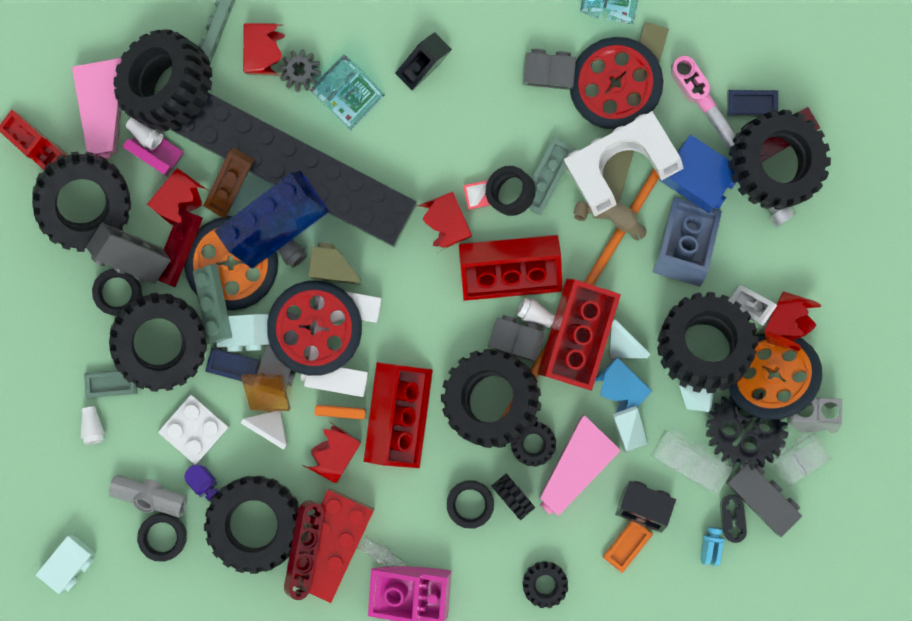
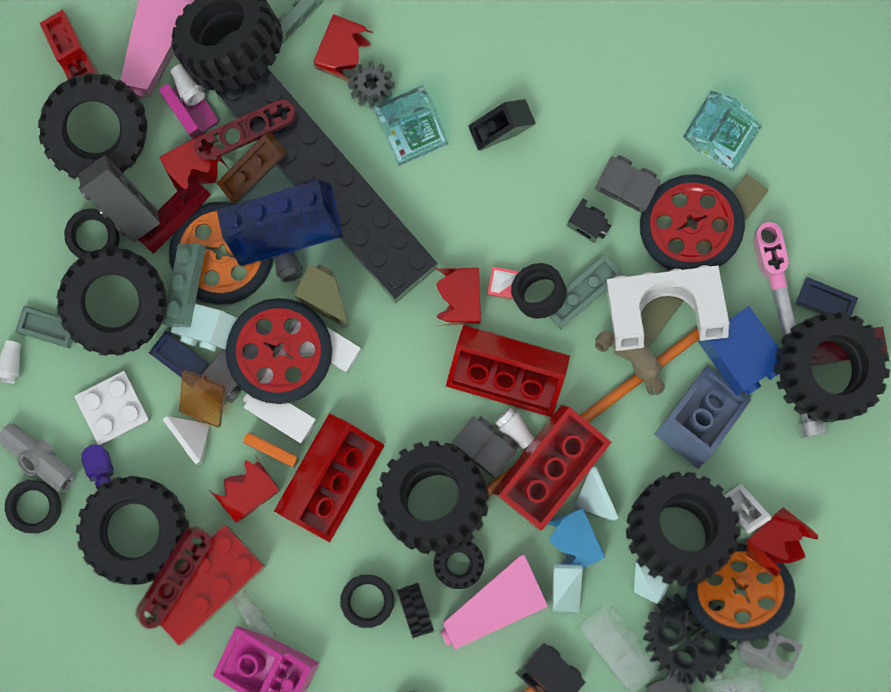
camera: 25 degrees right, 5 degrees down
none -> dark red beam [194,99,297,161]
none -> black brick [567,198,612,243]

